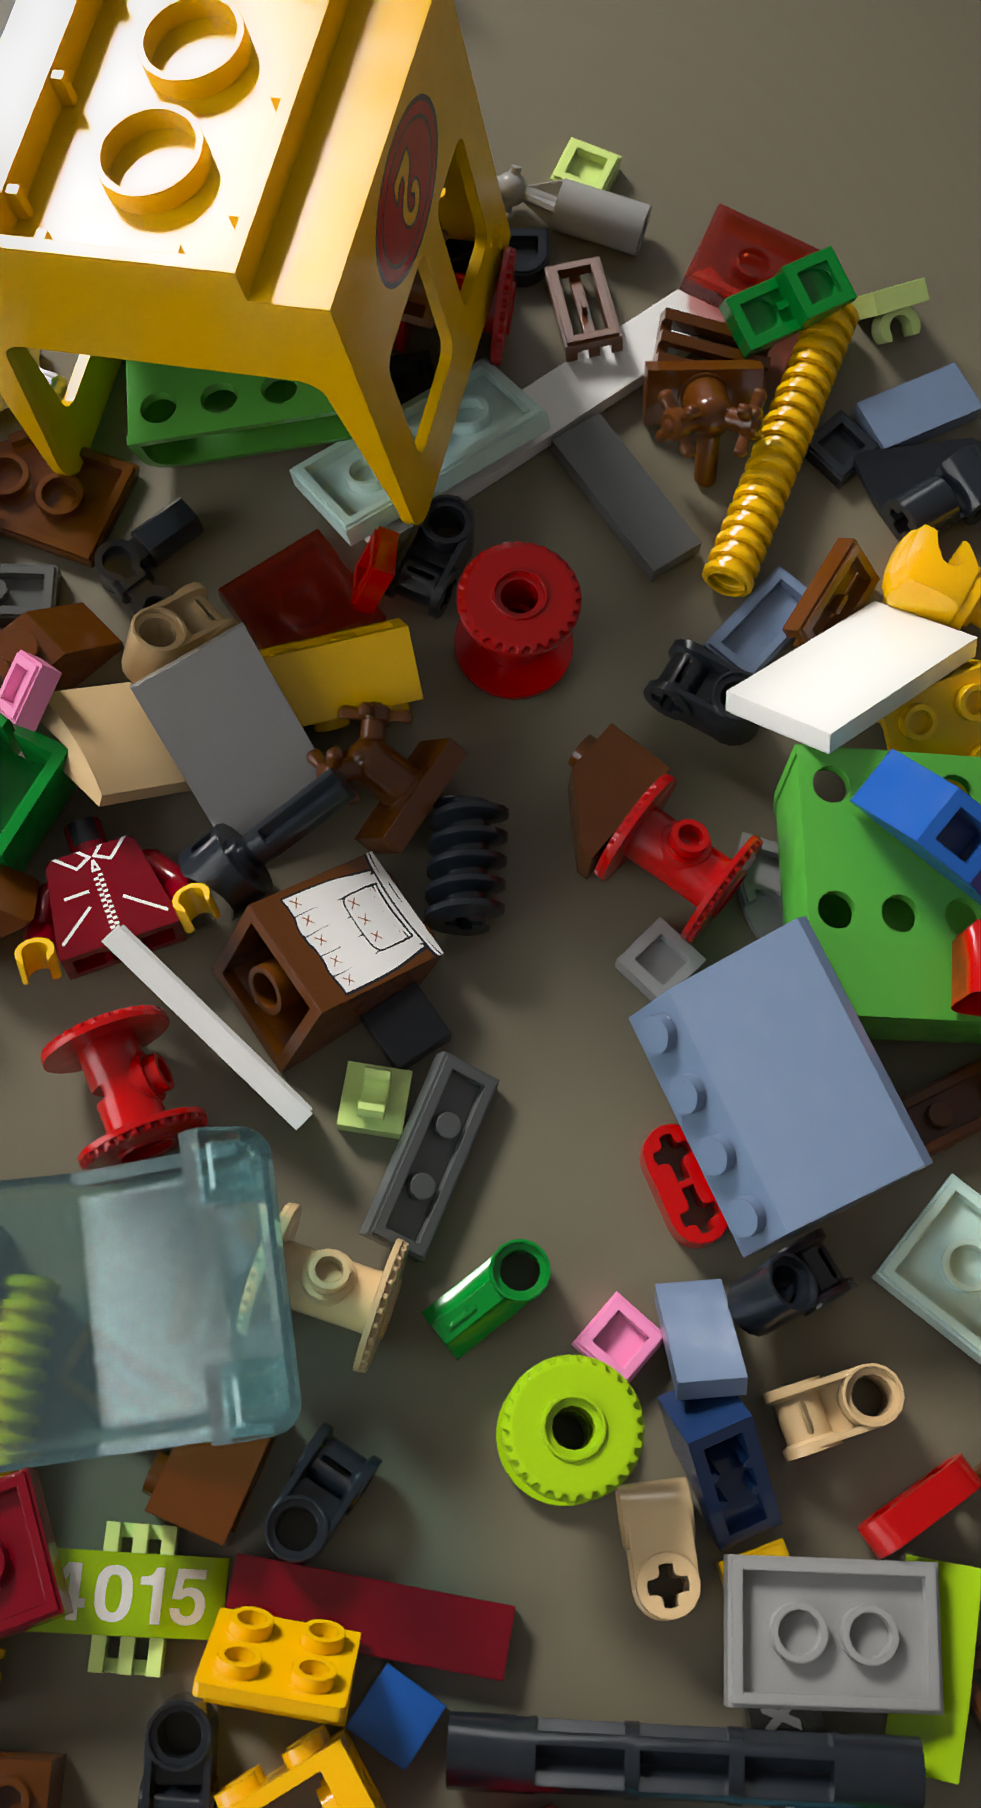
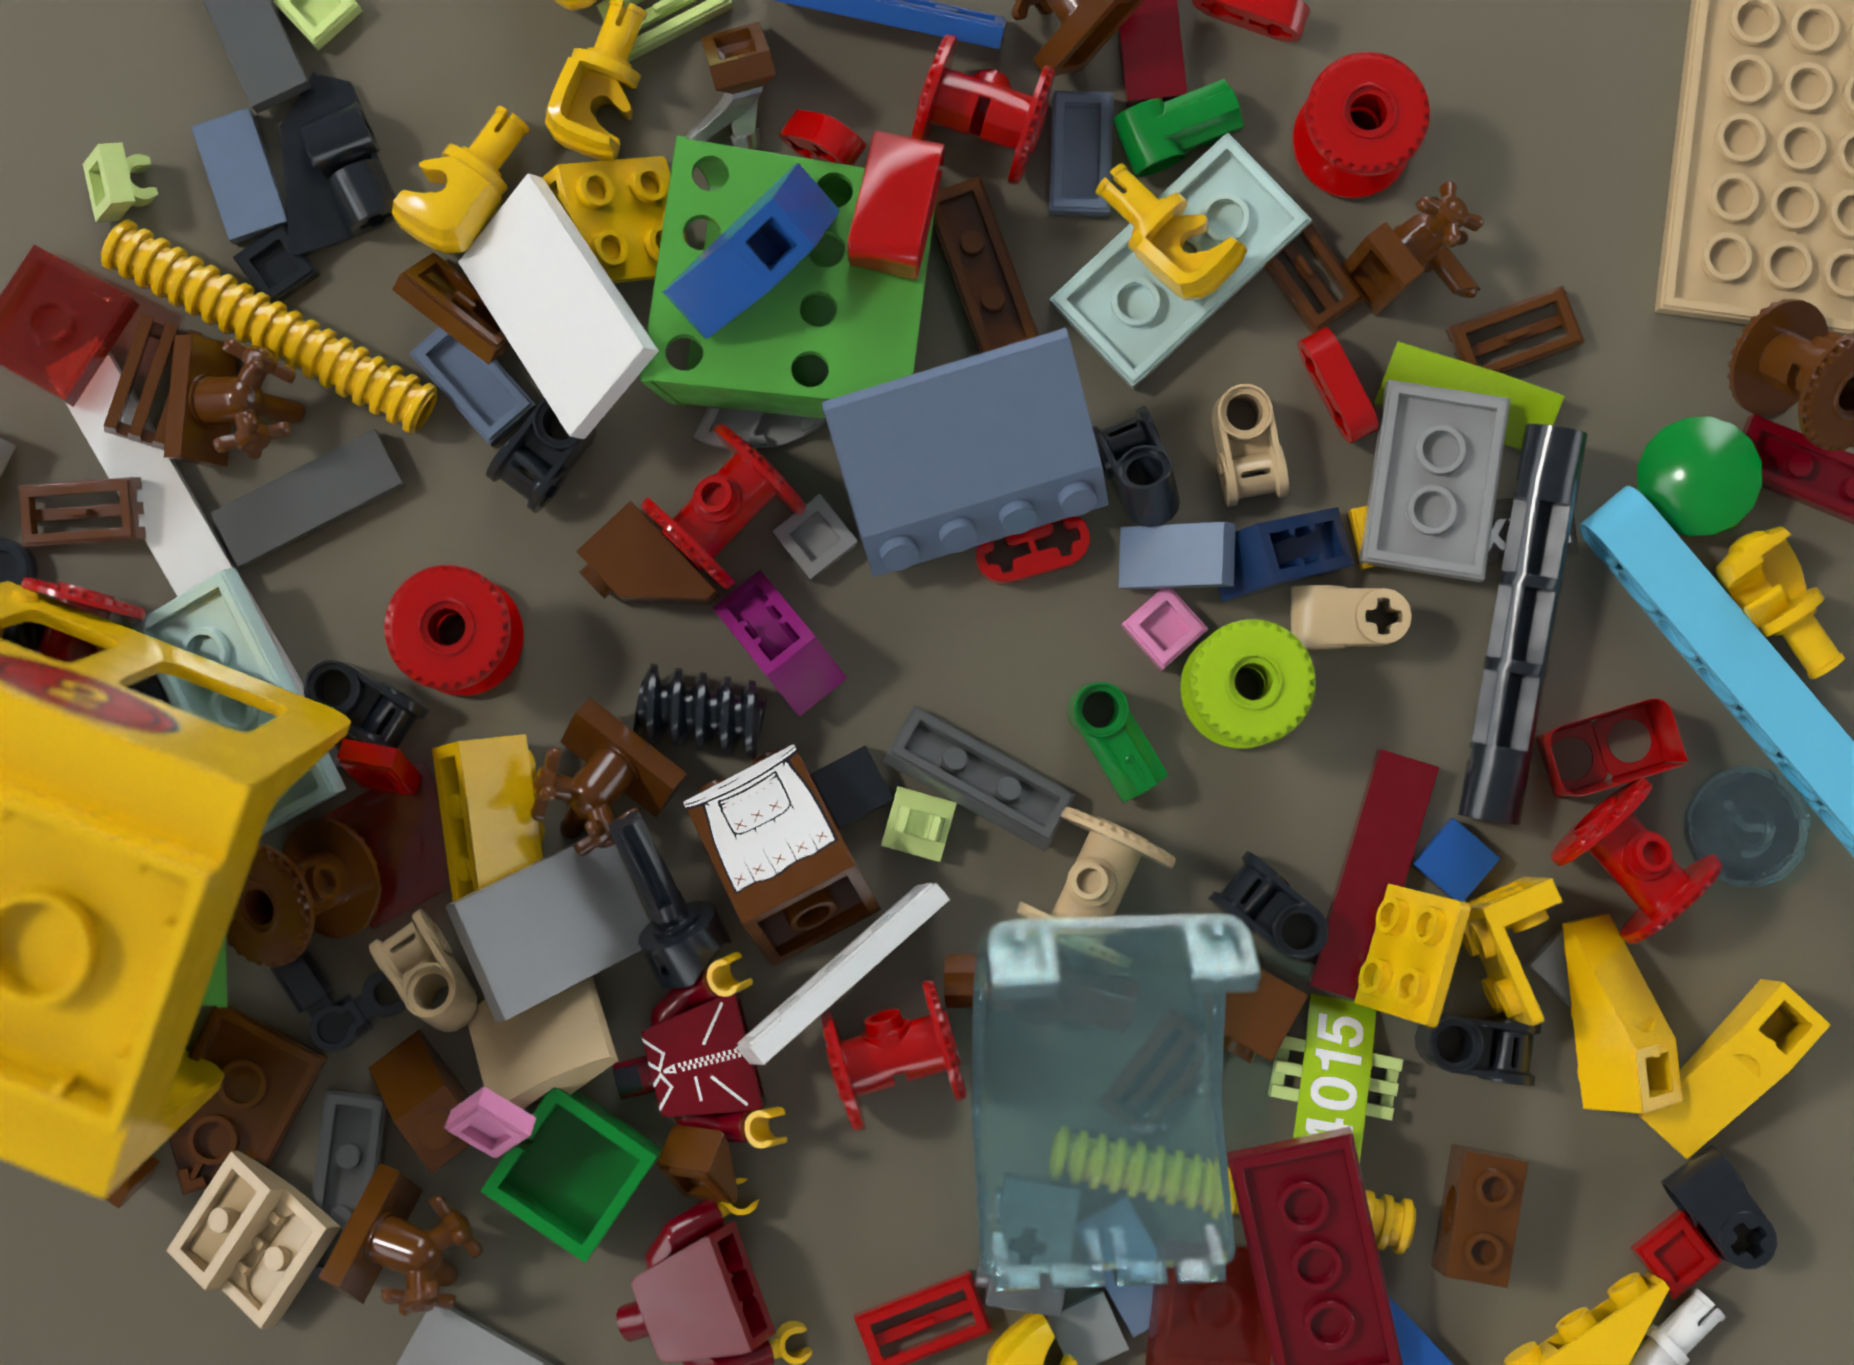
camera: 80 degrees left, 15 degrees up
green slope [719,245,857,359] -> none
none -> reddish brown hose [226,818,382,967]
none -> magenta arch [712,570,848,717]

